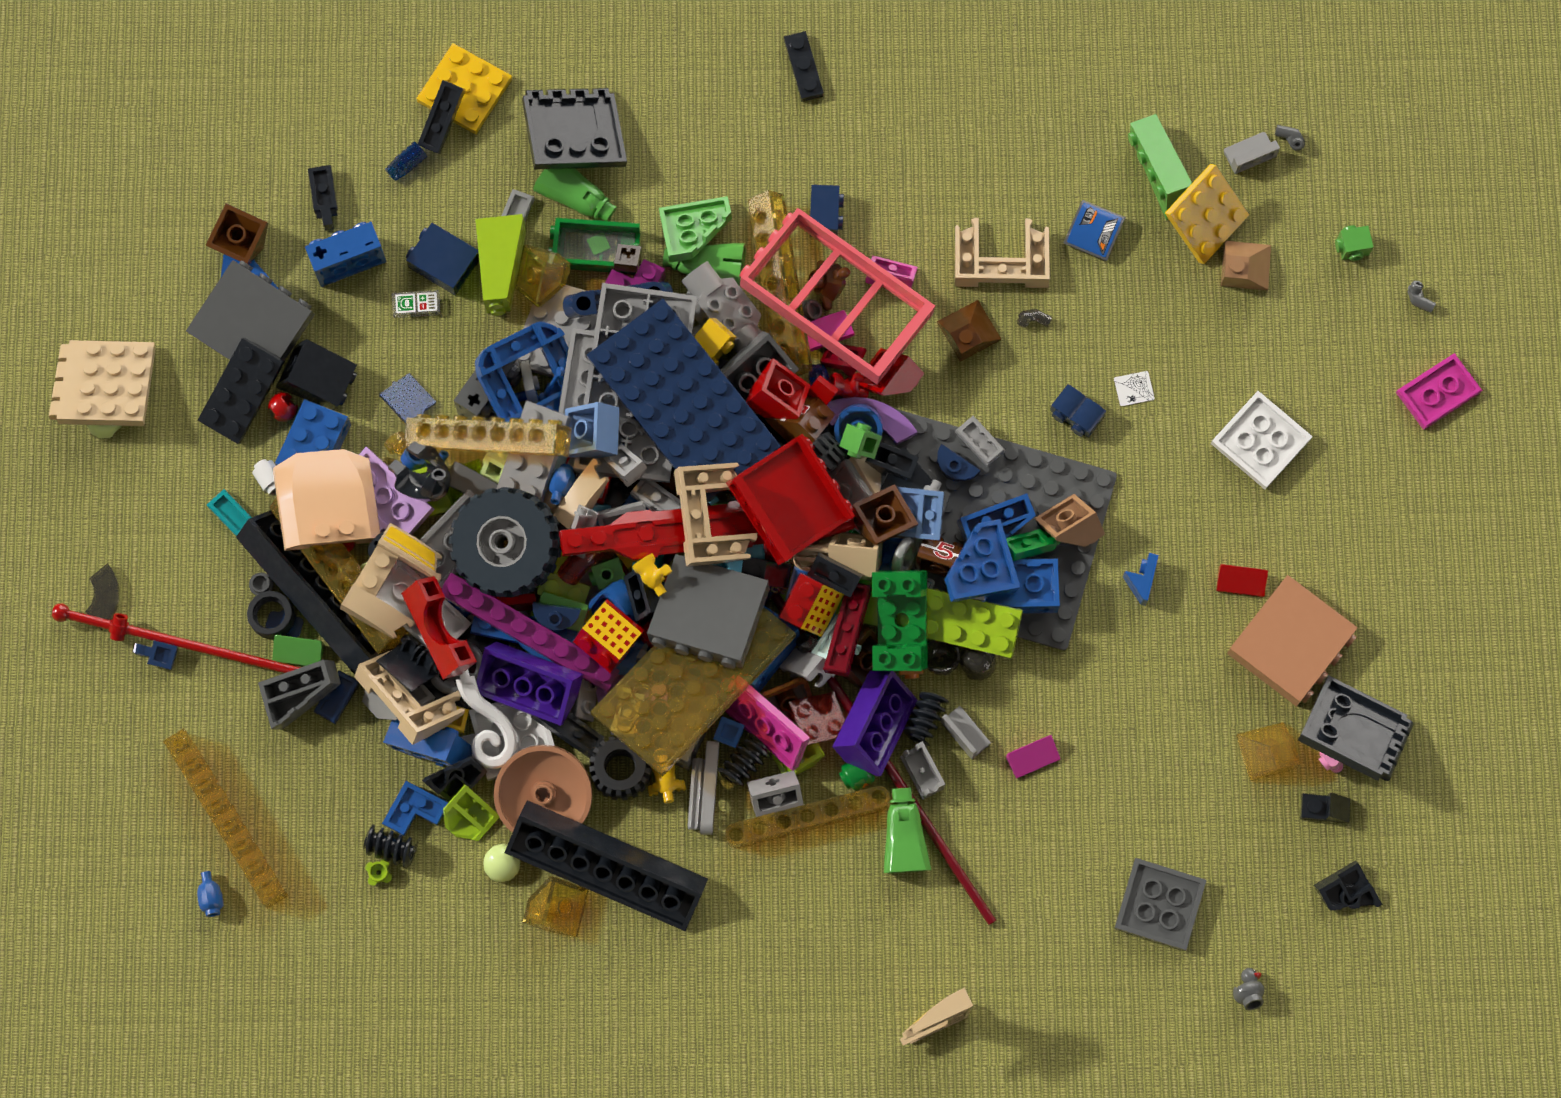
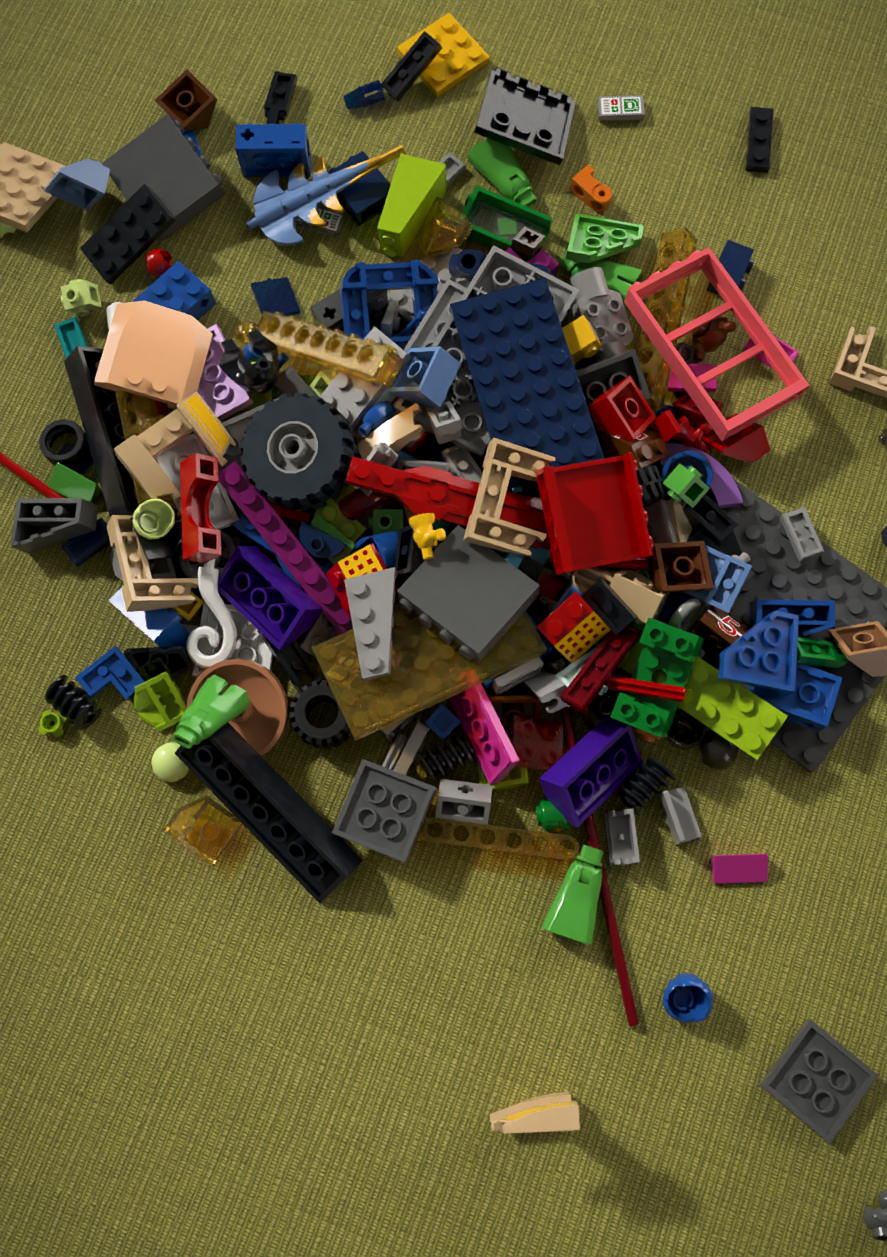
camera: 25 degrees right, 0 degrees up
dark grey plate [249,572,274,596] -> none
black slope [276,339,357,410] -> none
yellow piece [648,760,686,803] -> none
reddish brown slope [937,300,1001,362] -> none
dark blue plate [937,444,981,482] -> none
none -> medium blue slope [44,158,110,211]
none -> yellowish green brick [61,279,102,316]
none -> yellowish green hair [132,499,175,540]
none -> bright green piece [173,675,250,748]
none -> medium blue animal [247,145,406,246]
none -> dark grey plate [332,759,437,863]
none -> light grey wing [344,567,397,681]
none -> light grey tile [491,656,543,696]
none -> orange leg [570,165,612,213]
none -> tile [597,95,645,121]
none -> red axle [607,676,686,702]
none -> blue hair [662,973,713,1023]

